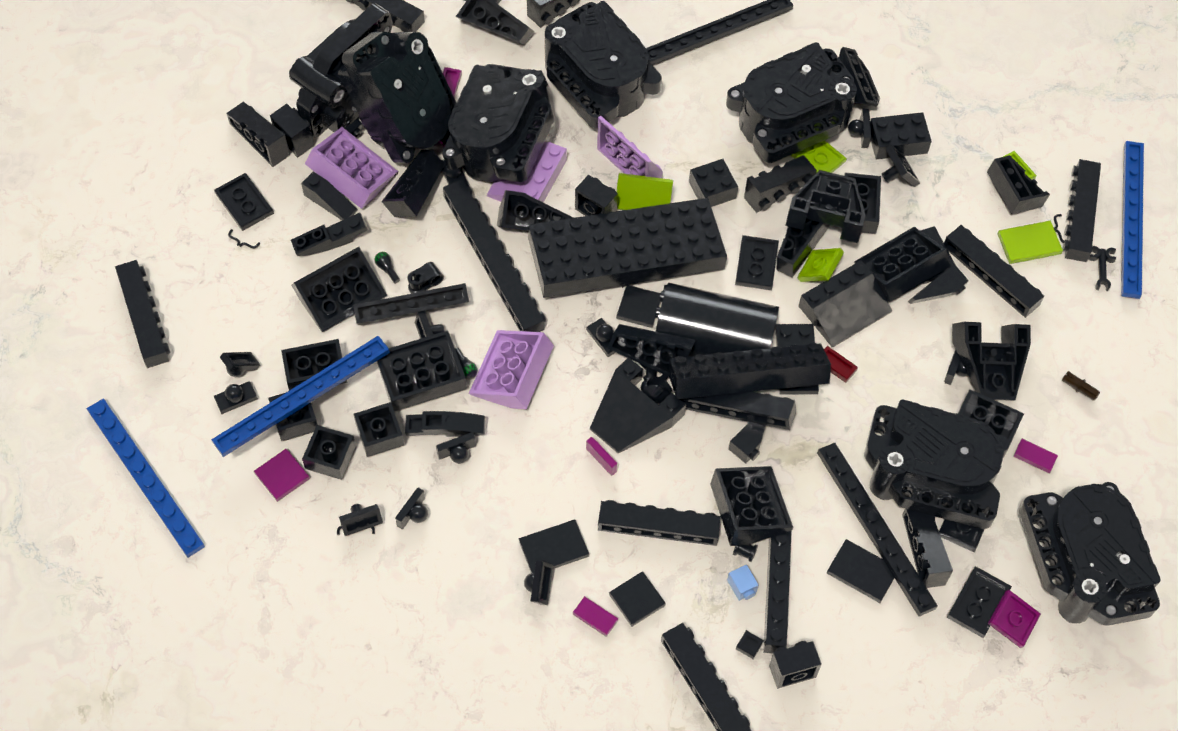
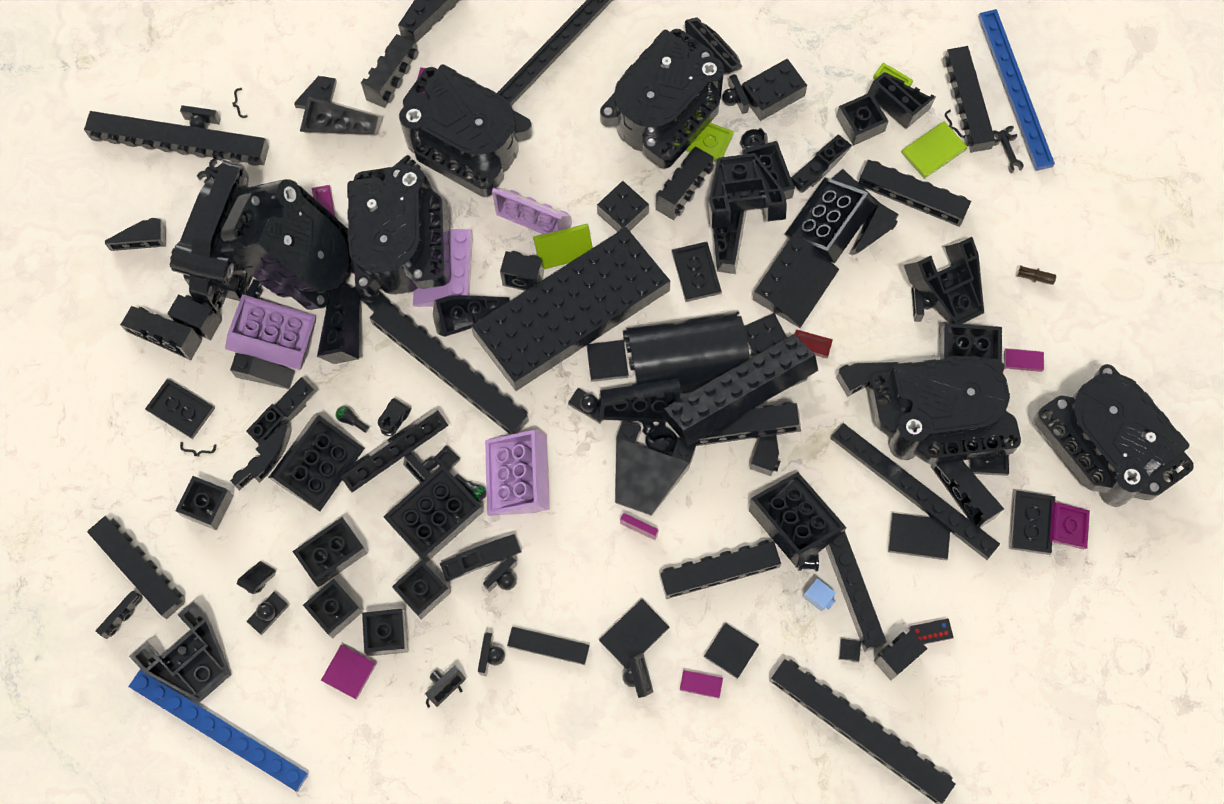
camera: 20 degrees left, 10 degrees up
blue plate [211,336,390,457] -> none
lime tile [797,248,844,282] -> none
black tile [881,145,920,187] -> none
none -> black hinge [95,591,143,639]
none -> black slope [105,218,166,251]
none -> black wedge [129,600,231,702]
none -> black brick [175,476,234,530]
none -> black slope [230,424,291,491]
none -> black tile [433,445,461,471]
none -> black tile [507,627,590,665]
none -> black hair [740,128,768,150]
none -> black slope [791,134,852,193]
none -> black brick [836,92,889,146]
none -> black slope [836,362,899,397]
none -> black tile [909,618,954,645]

